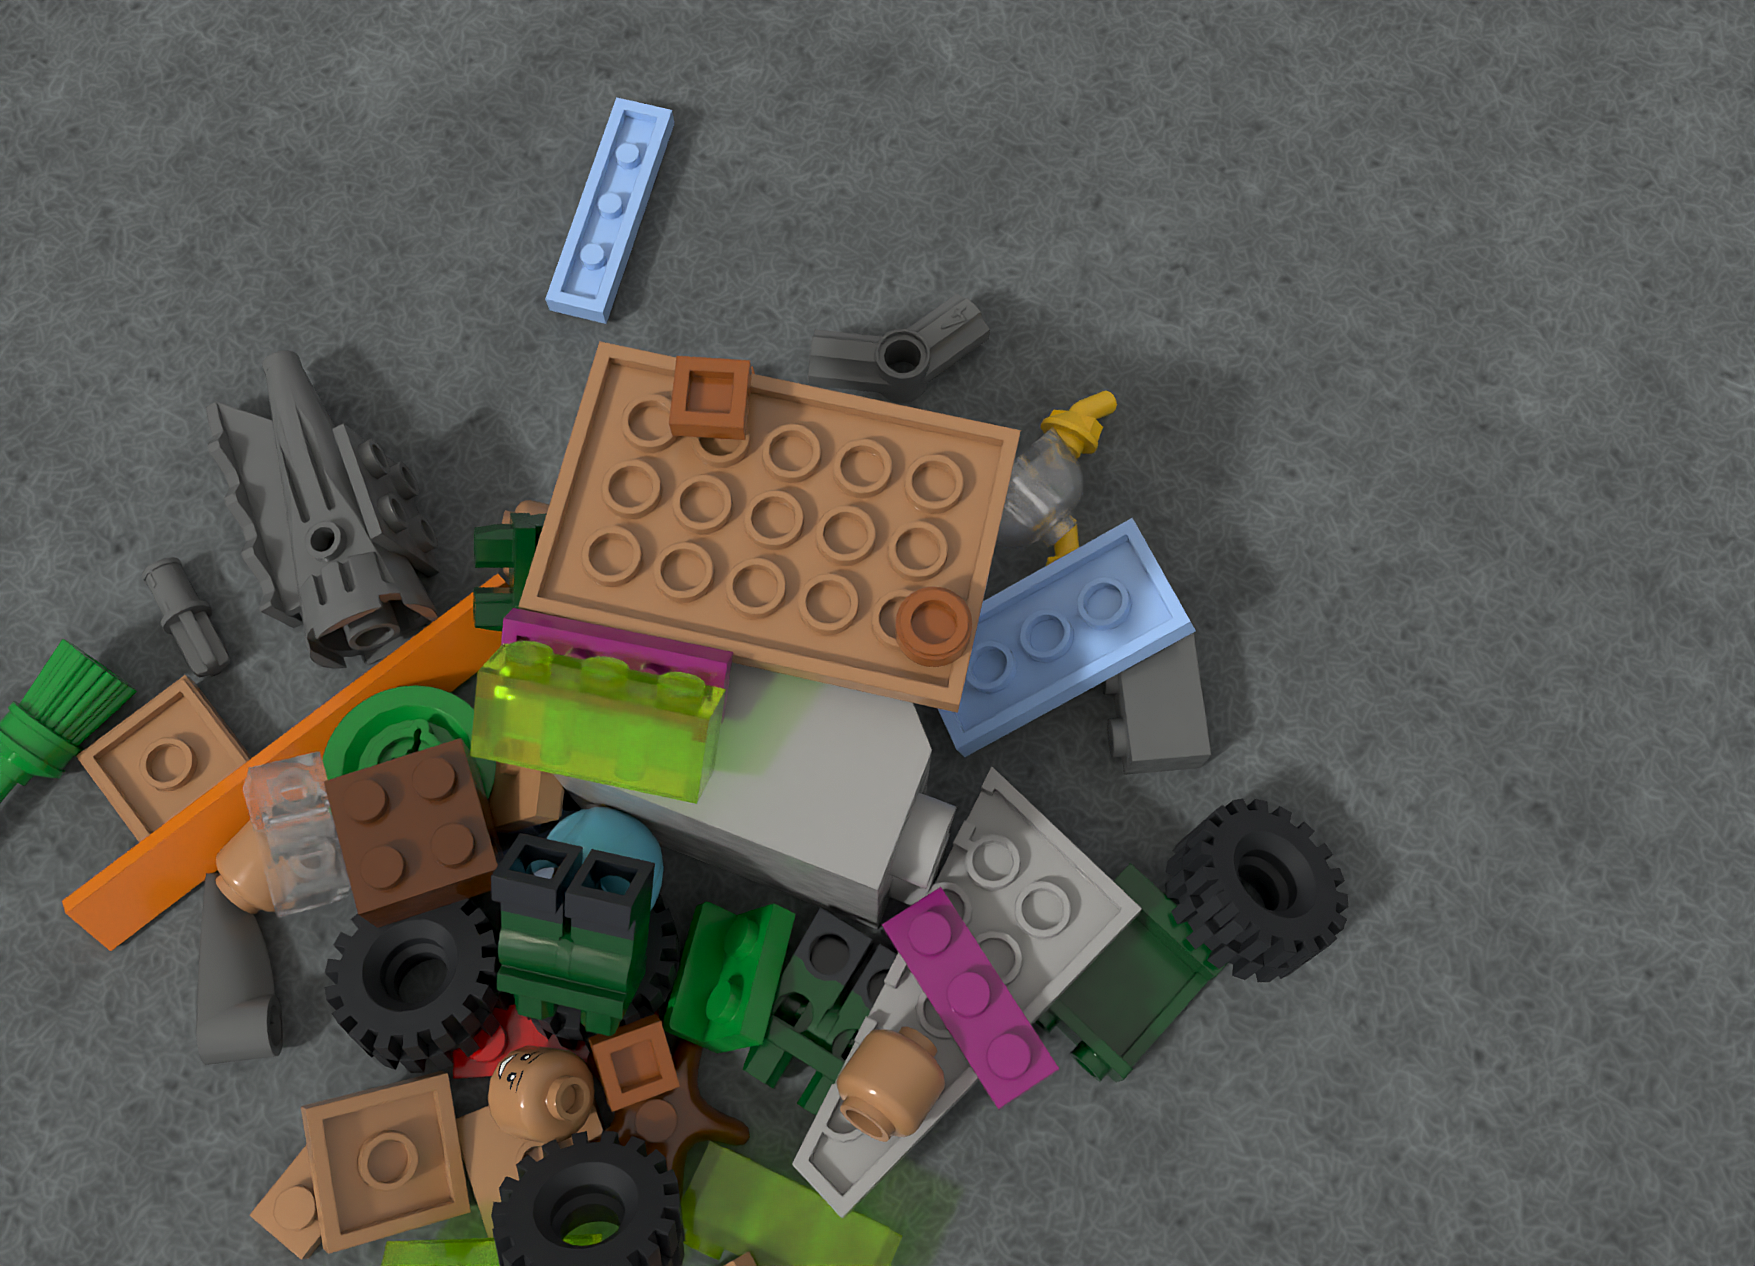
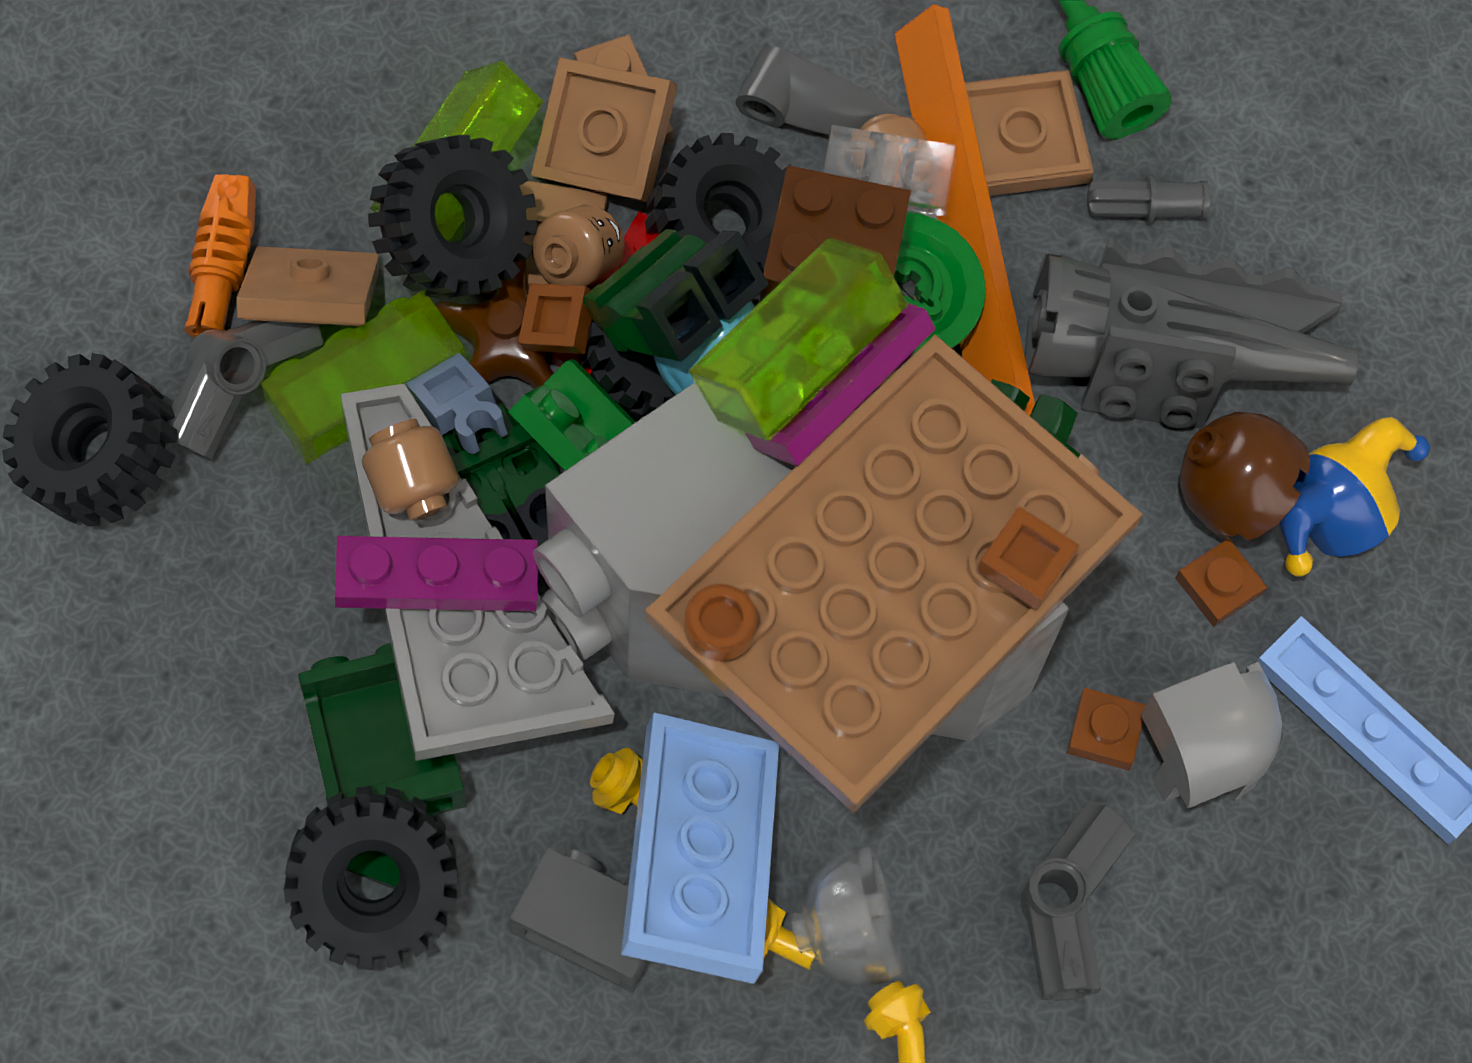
camera: 115 degrees right, 5 degrees down
none -> sand blue plate [406,353,508,454]
none -> yellow plate [590,748,643,815]
none -> light grey brick [1141,661,1282,809]
none -> dark orange plate [1175,540,1268,627]
none -> reddish brown cylinder [1179,412,1310,541]
none -> blue piece [1280,417,1430,577]

